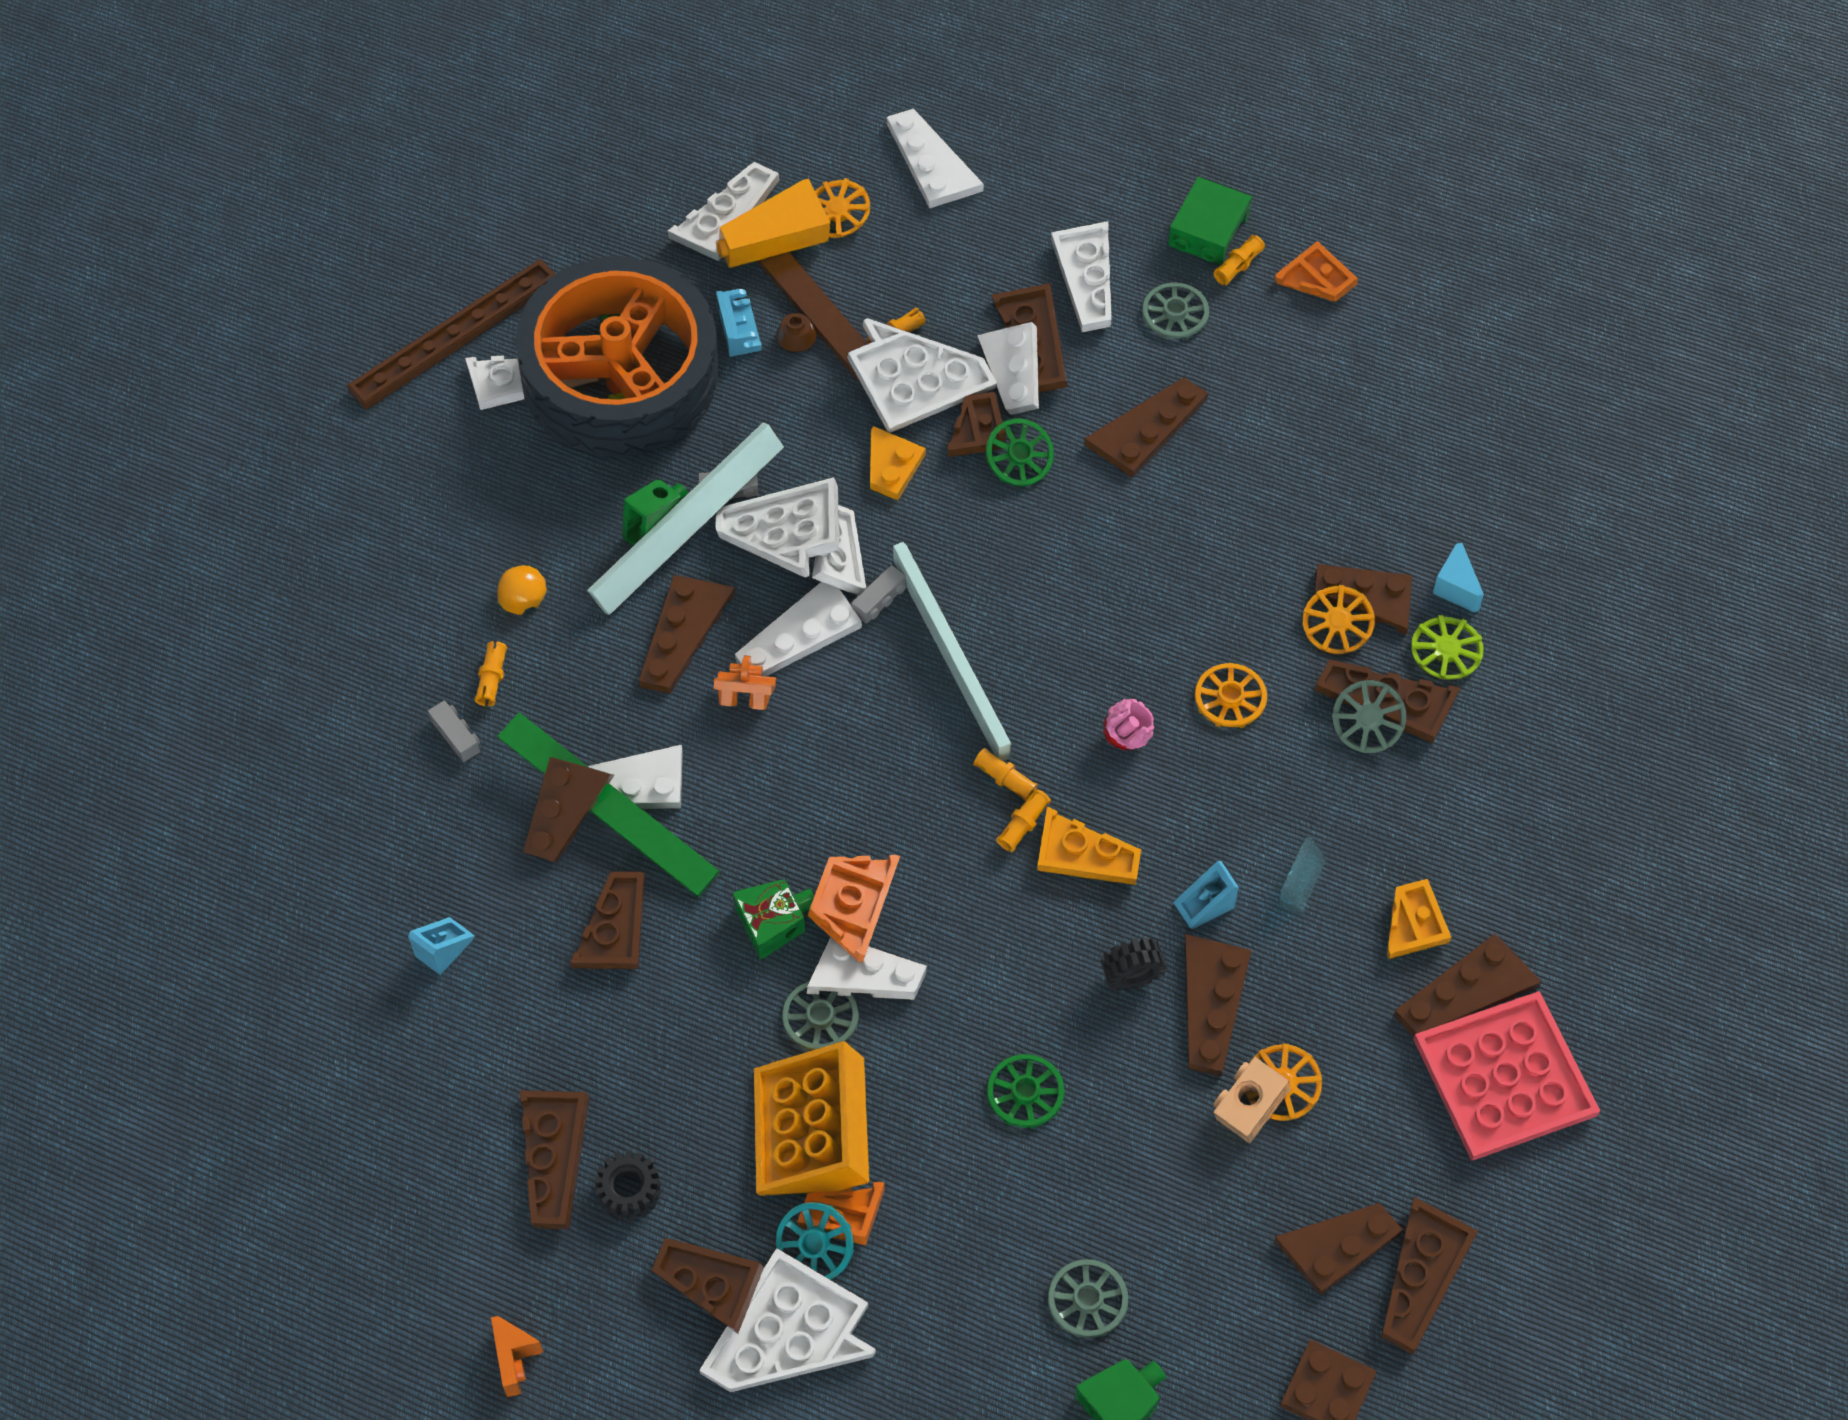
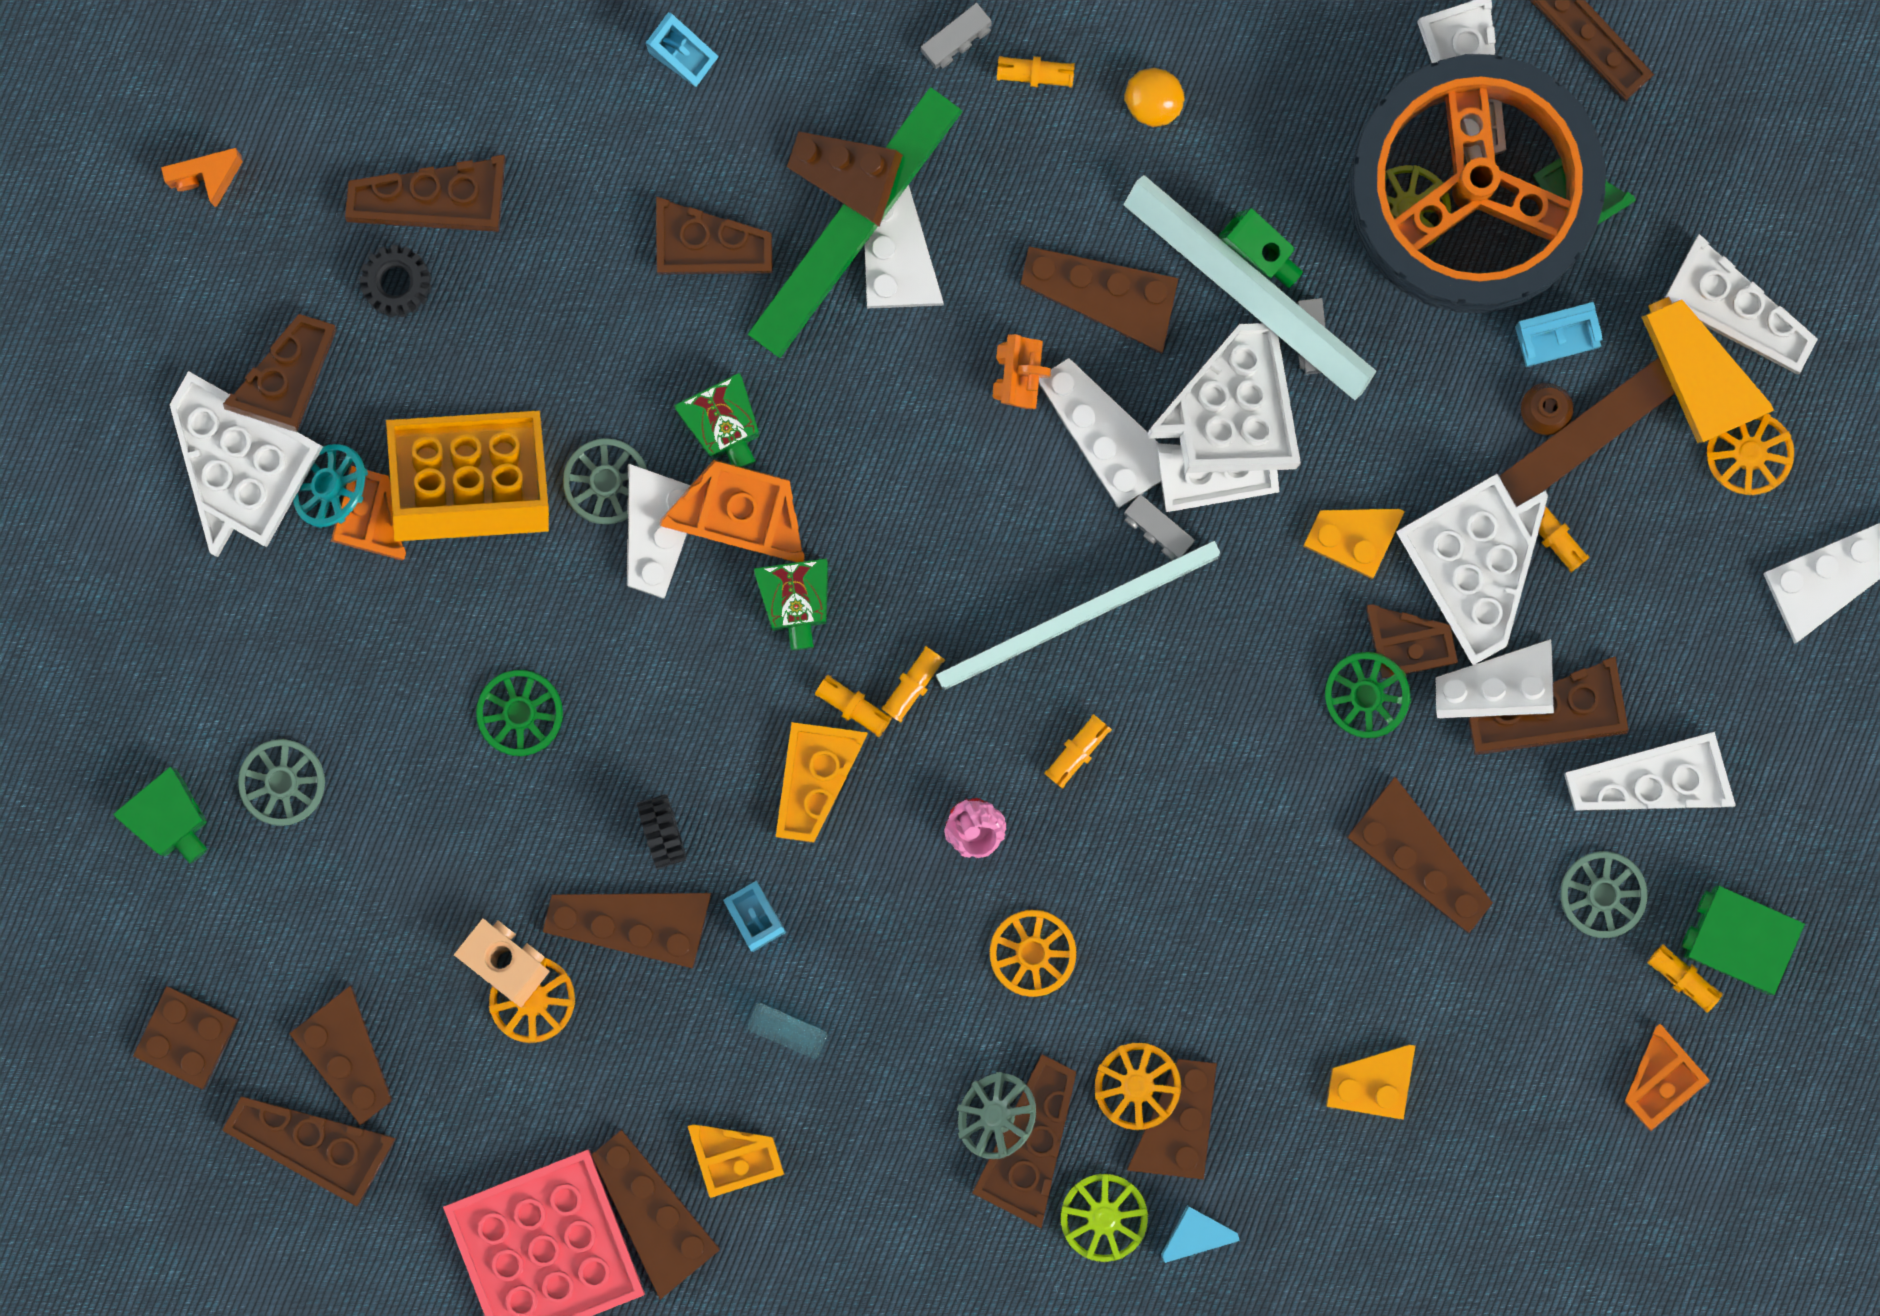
camera: 90 degrees right, 25 degrees up
none -> green torso [754,558,828,651]
none -> light orange pin [1044,714,1112,789]
none -> light orange wing [1326,1045,1415,1119]

